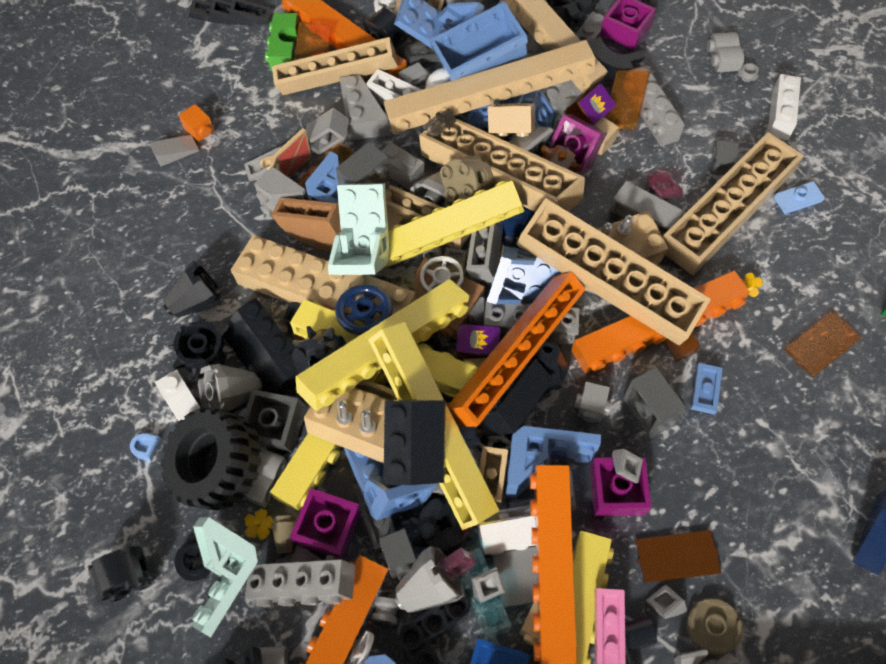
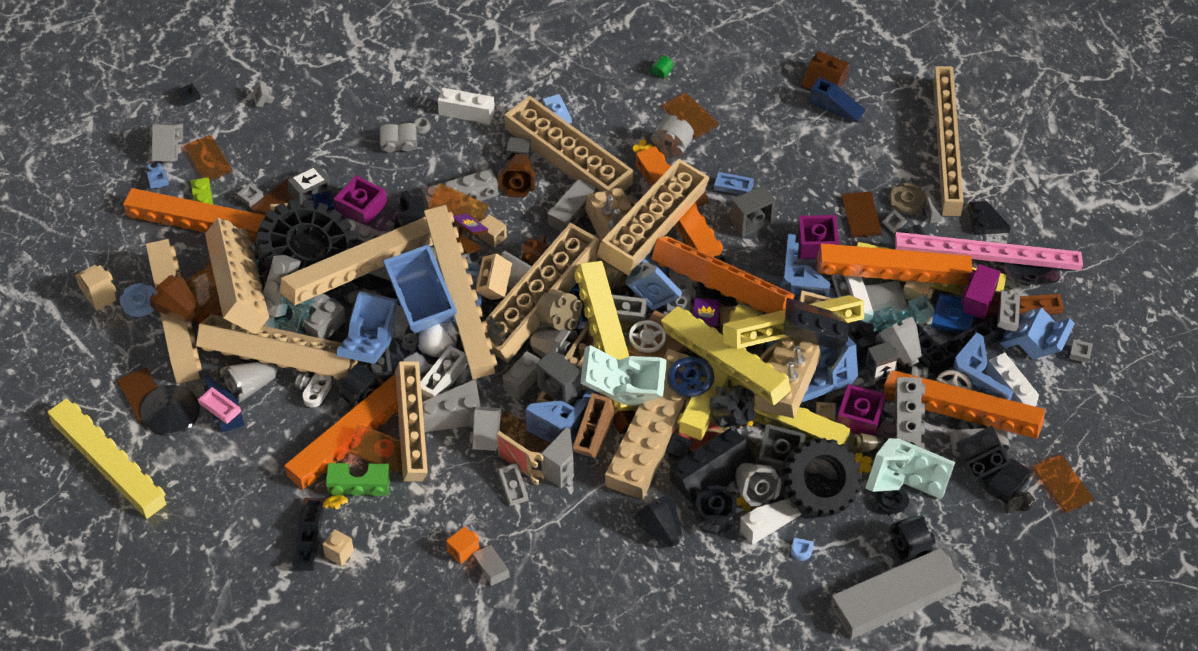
camera: 90 degrees left, 10 degrees down
clear pink tile [439,548,477,578] -> none
light grey slope [472,567,505,604] -> none
magenta brick [548,114,607,173] -> none
light grey brick [574,382,611,423] -> none
light grey slope [612,448,643,483] -> none
clear pink tile [647,172,683,199] -> none
none -> yellow plant [323,495,348,510]
none -> tan brick [323,529,354,566]
none -> reddish brown cone [498,154,535,198]
none -> light grey brick [651,115,694,157]
none -> tan tile [816,402,836,422]
none -> light grey brick [831,548,963,639]

